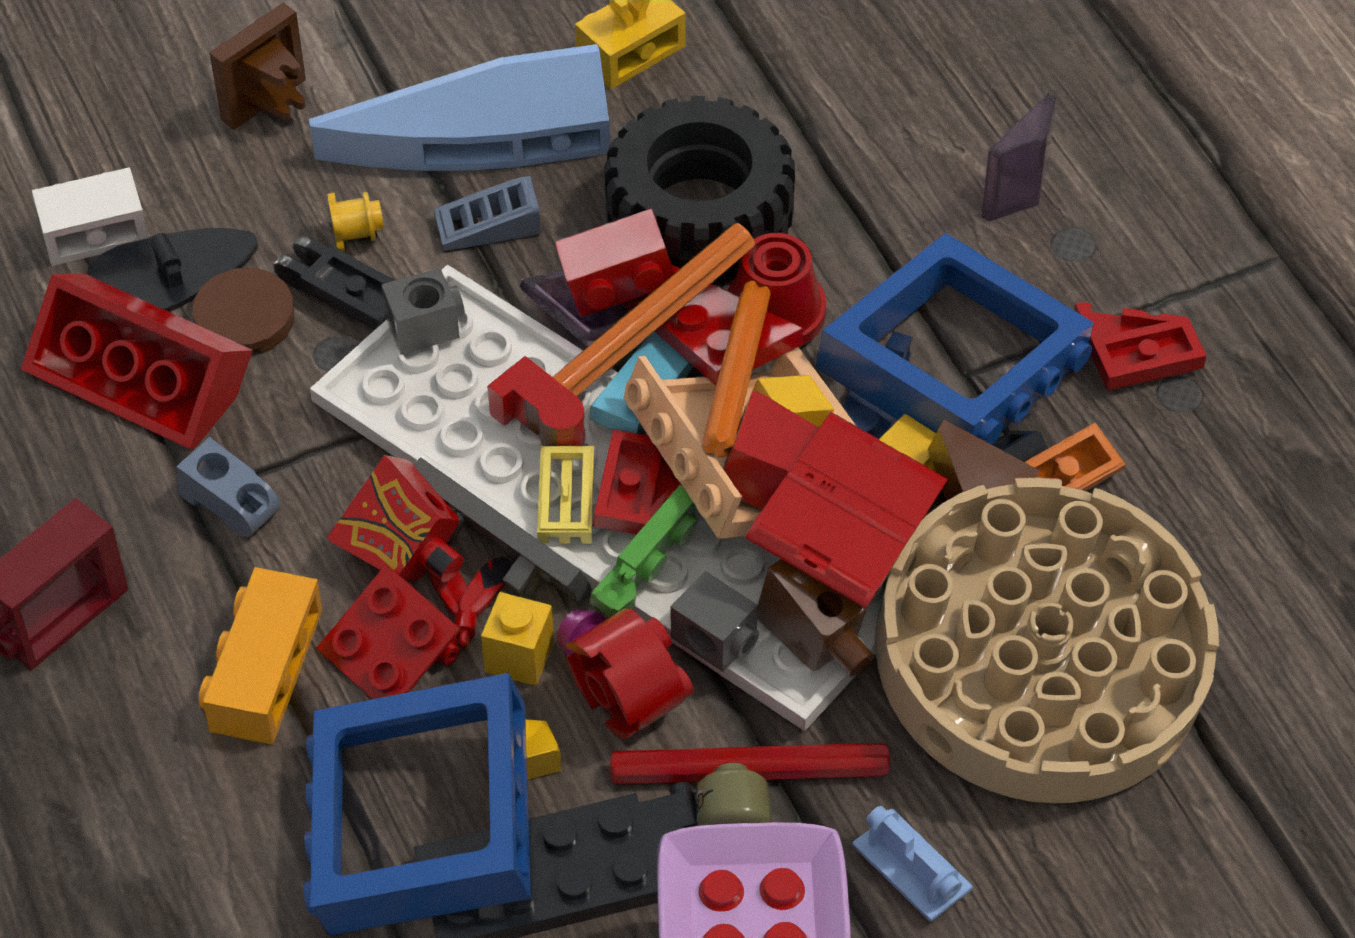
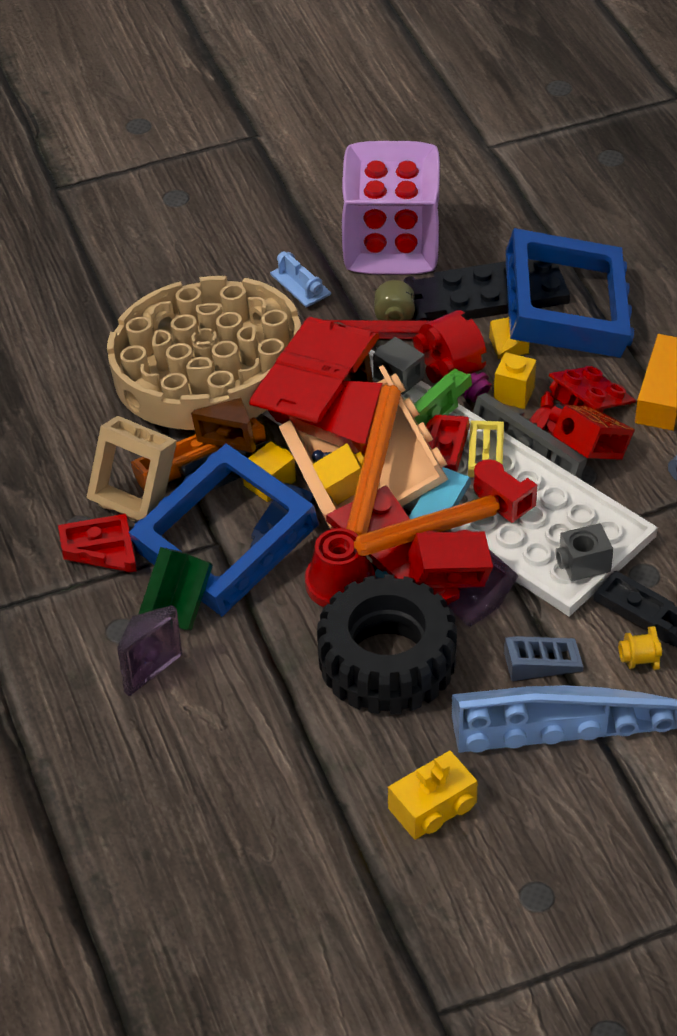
camera: 175 degrees left, 5 degrees down
none -> tan window [87,416,177,522]
none -> dark green panel [138,547,213,631]

